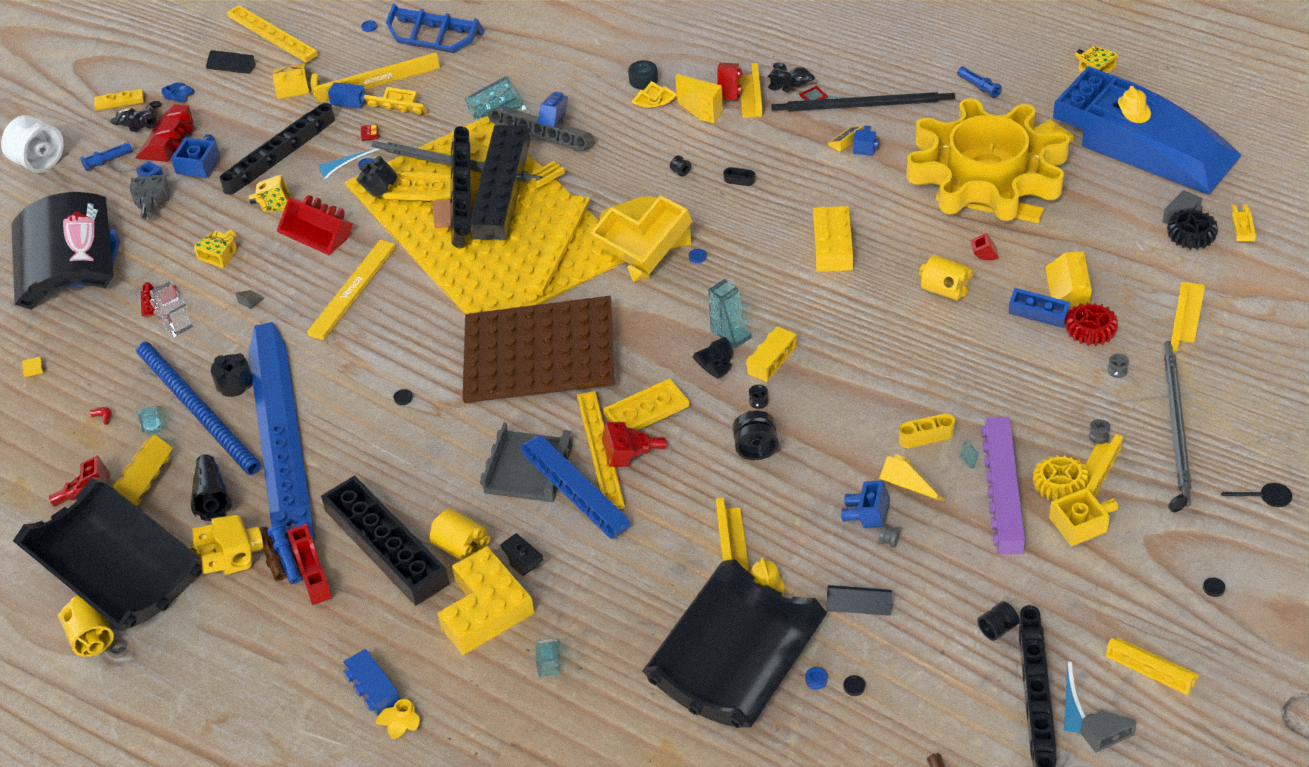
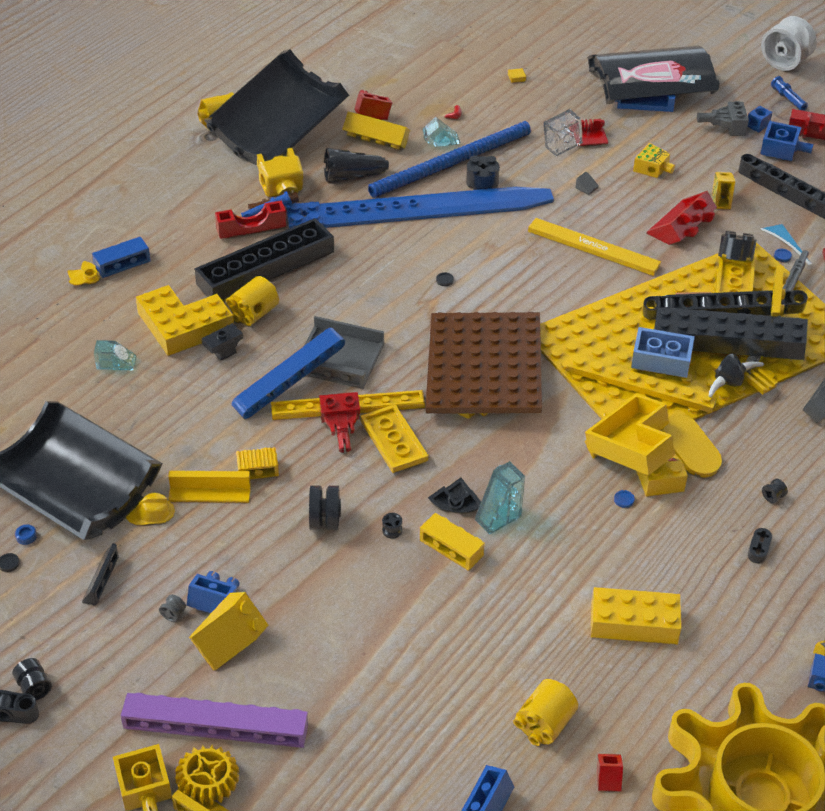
camera: 90 degrees right, 0 degrees up
yellow beam [899,414,955,448] -> none
clear light blue slope [959,440,979,468] -> none
none -> yellow brick [236,447,279,479]
none -> medium blue brick [631,327,694,378]
none -> black helmet [708,353,764,397]
none -> yellow plate [771,265,787,316]

